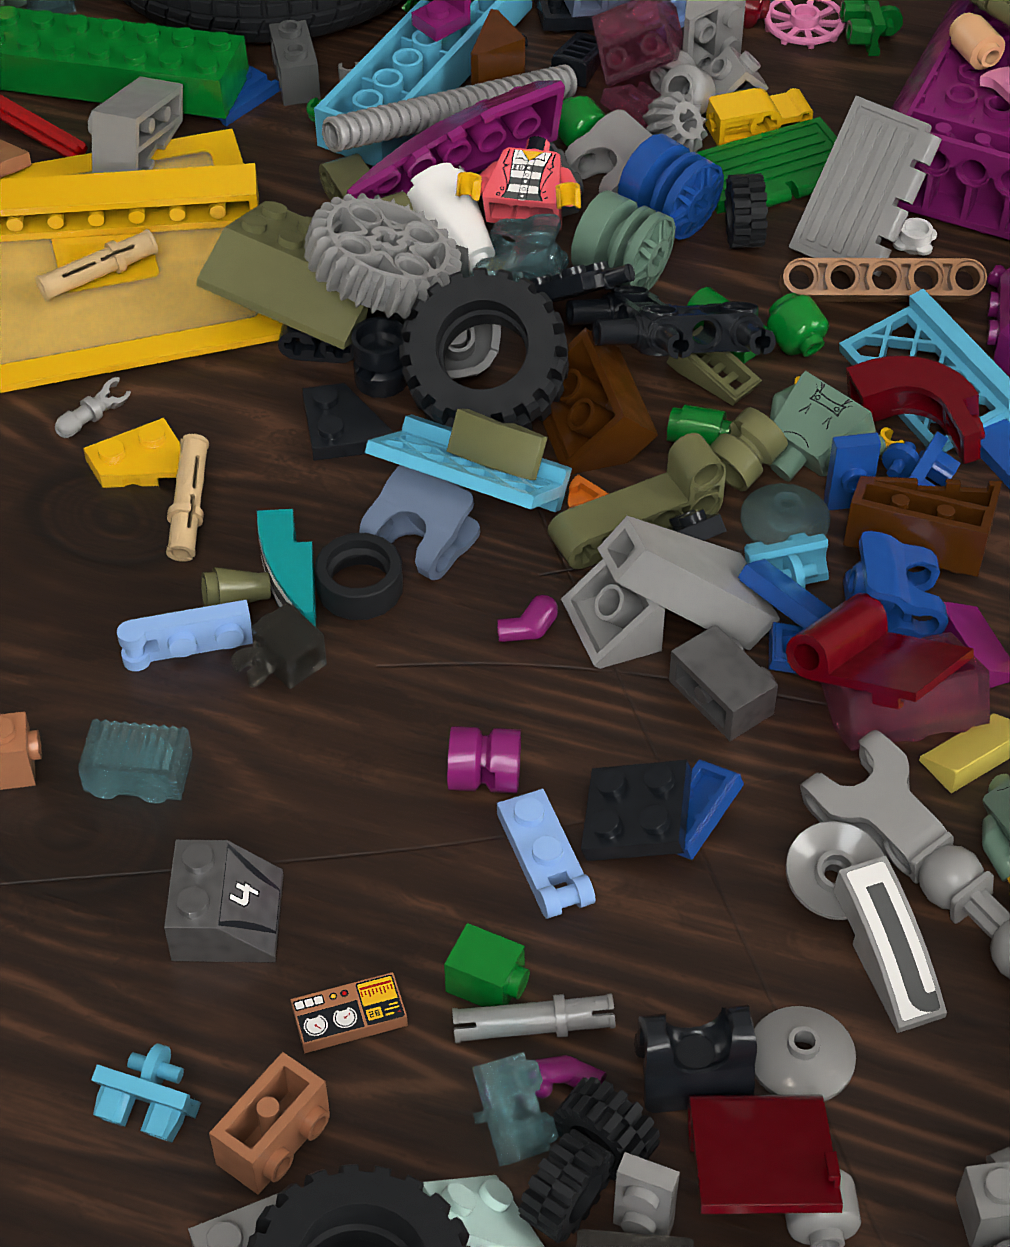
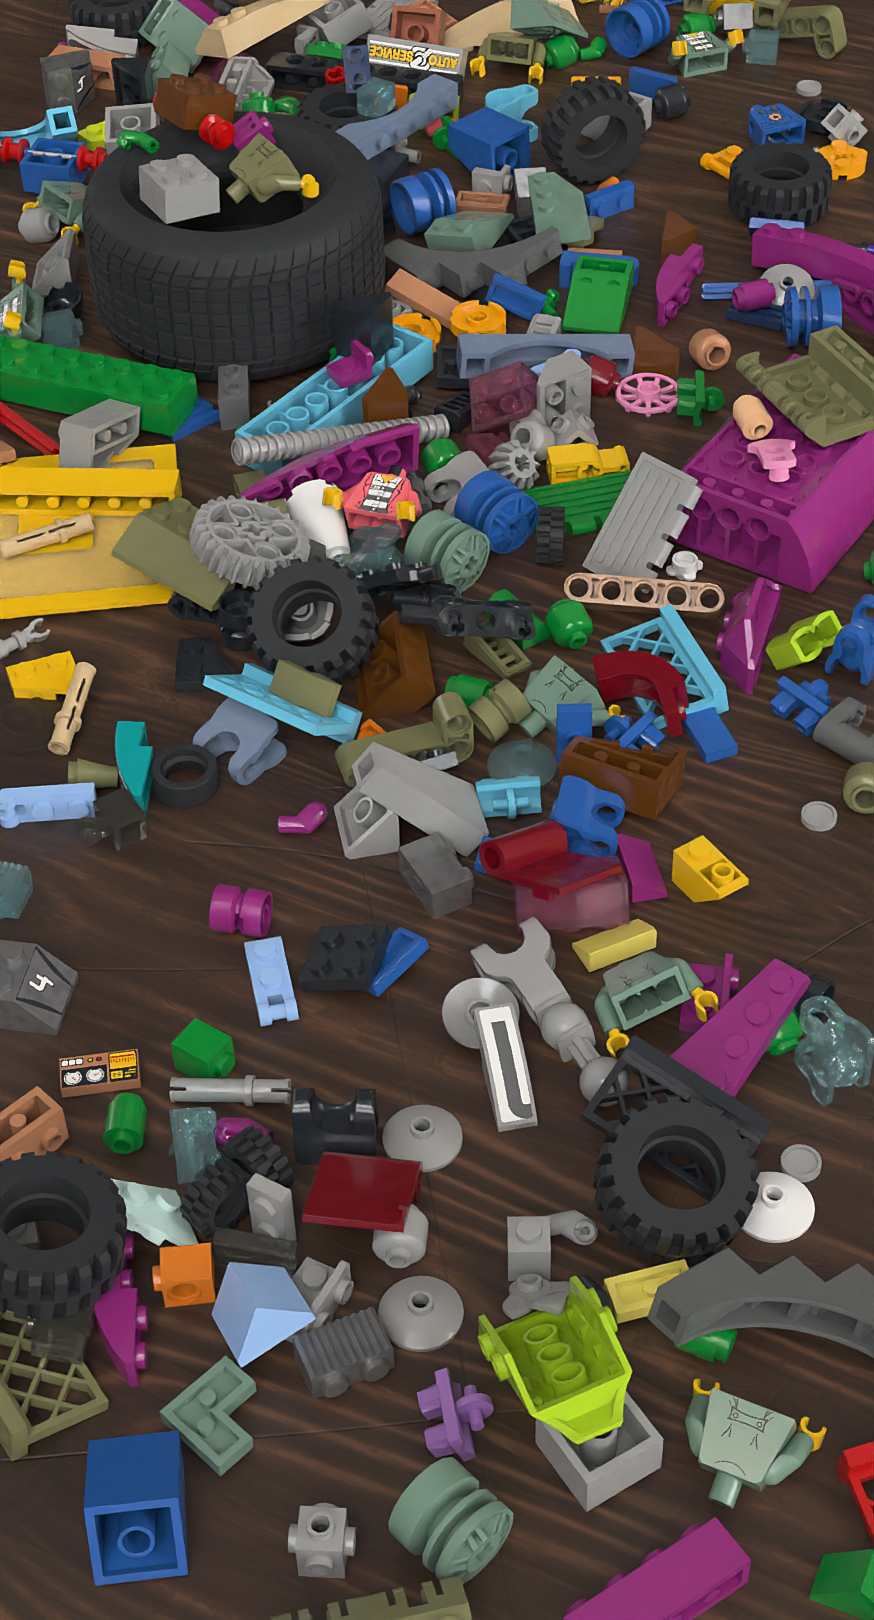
camera: 10 degrees right, 5 degrees down
blue tile [738,559,833,629] -> none
none -> green brick [103,1093,147,1155]

